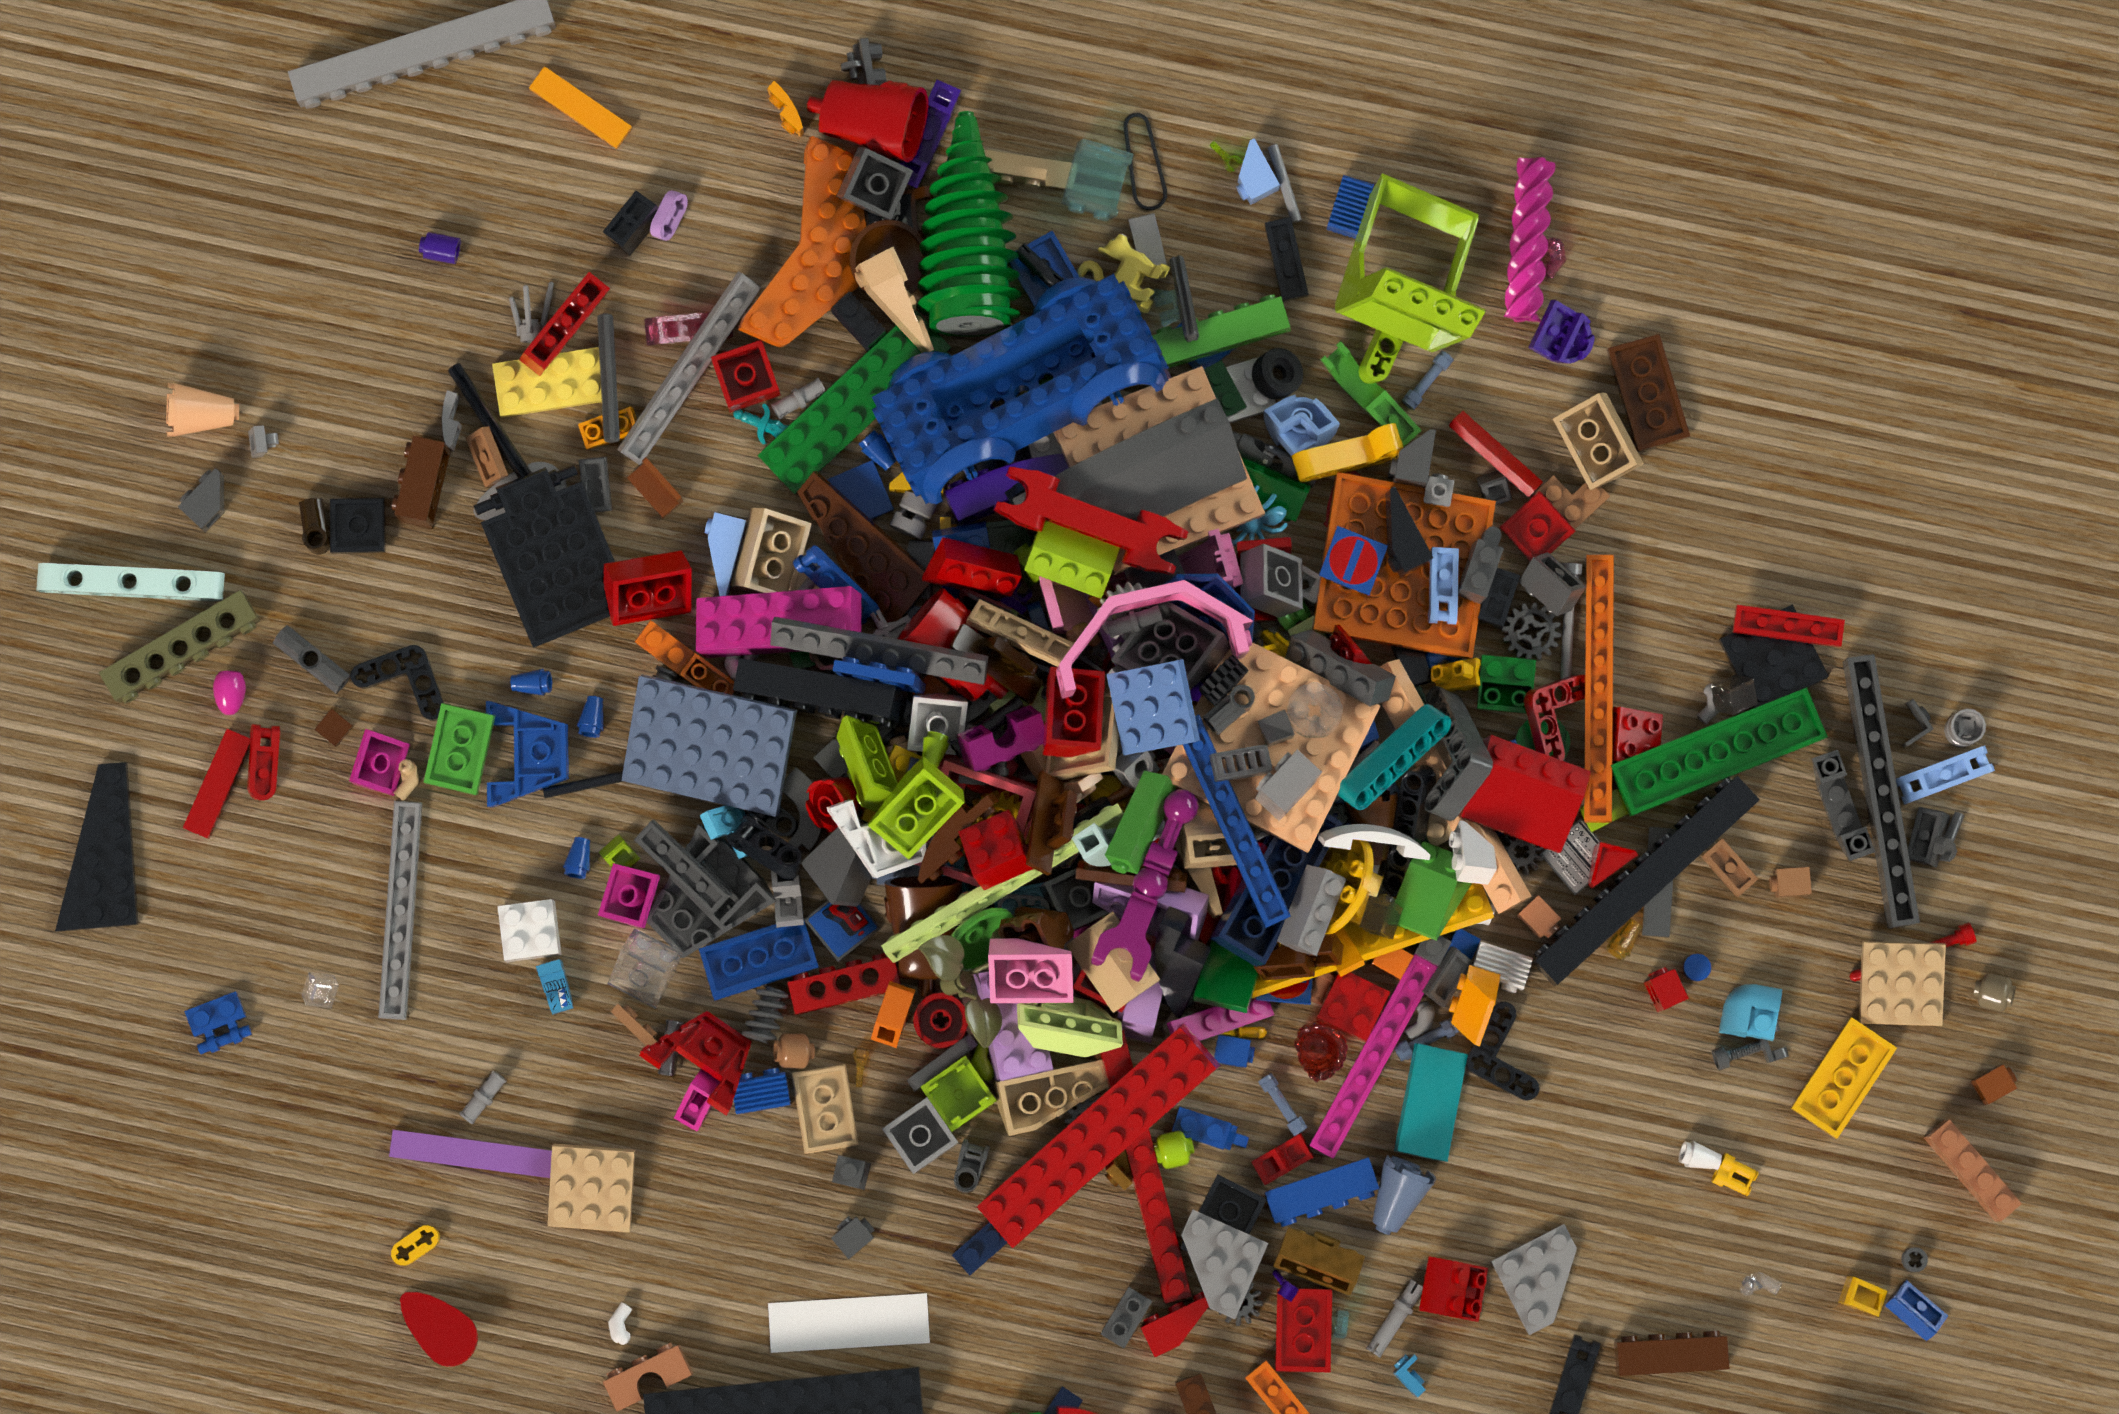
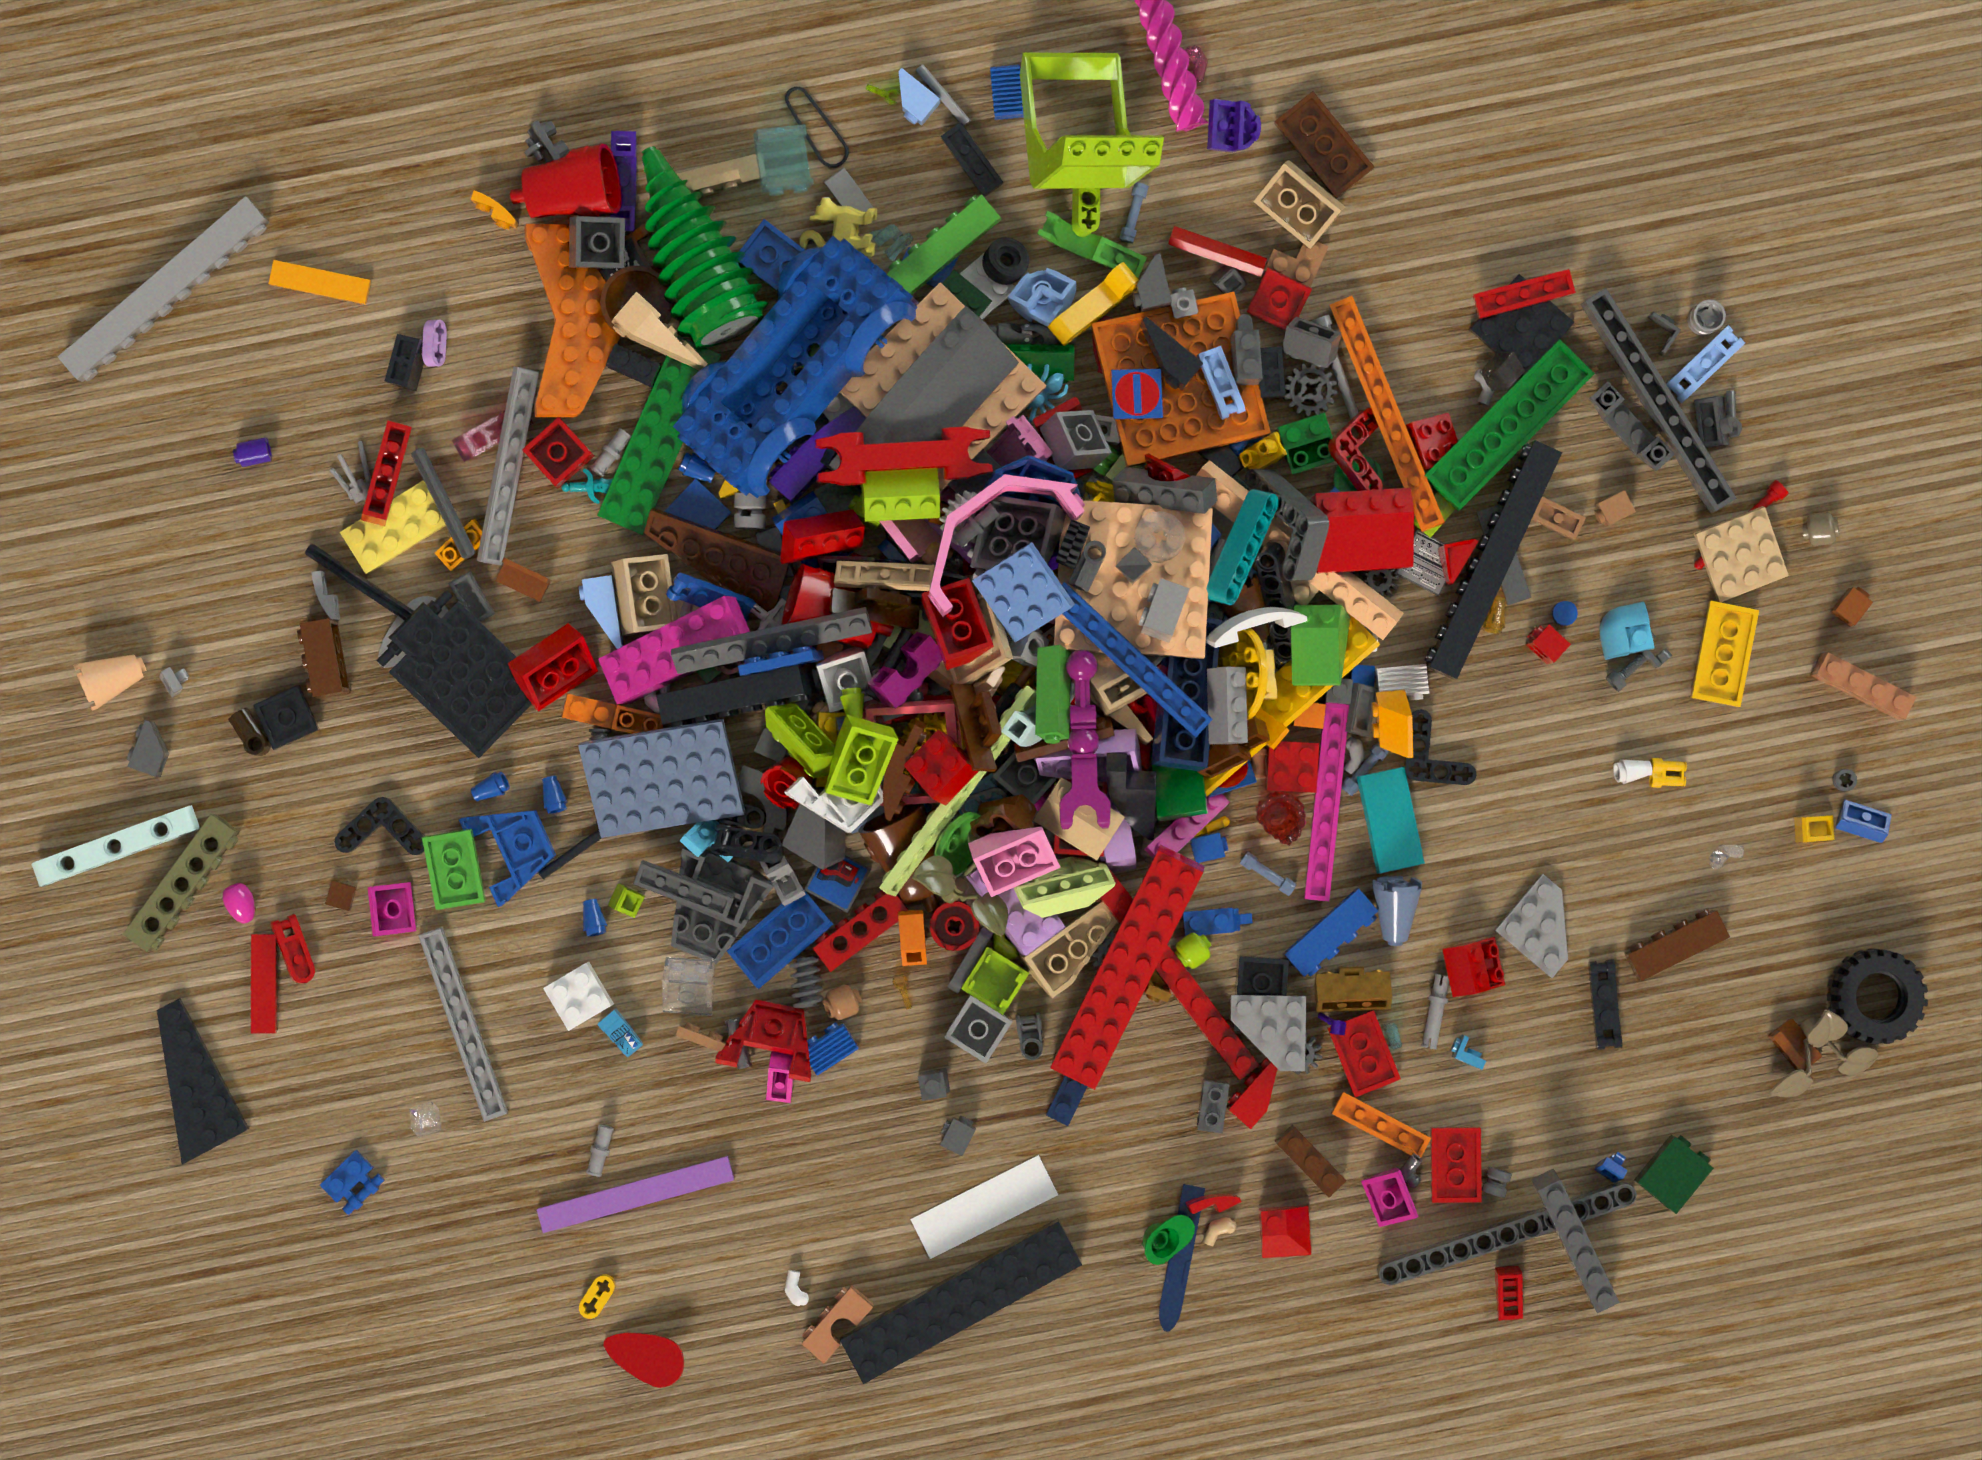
camera: 25 degrees left, 5 degrees up
dark grey piece [273,625,351,694] -> none
tan arm [393,759,419,801] -> none
medium nougat plate [466,426,509,487] -> none
tan plate [548,1144,635,1232] -> none
dark pink slope [598,863,660,928] -> none
tan tile [792,1064,859,1154] -> none
dark purple tile [1000,581,1032,615] -> none
black pin [1016,243,1064,288] -> none
dark grey axle [1170,255,1199,342] -> none
flat silver slope [1209,744,1272,782] -> none
red slope [1251,1133,1315,1185] -> none
clear smoke brick [1359,894,1403,940] -> none
white slope [1449,821,1497,885] -> none
nougat brick [1516,895,1561,939] -> none

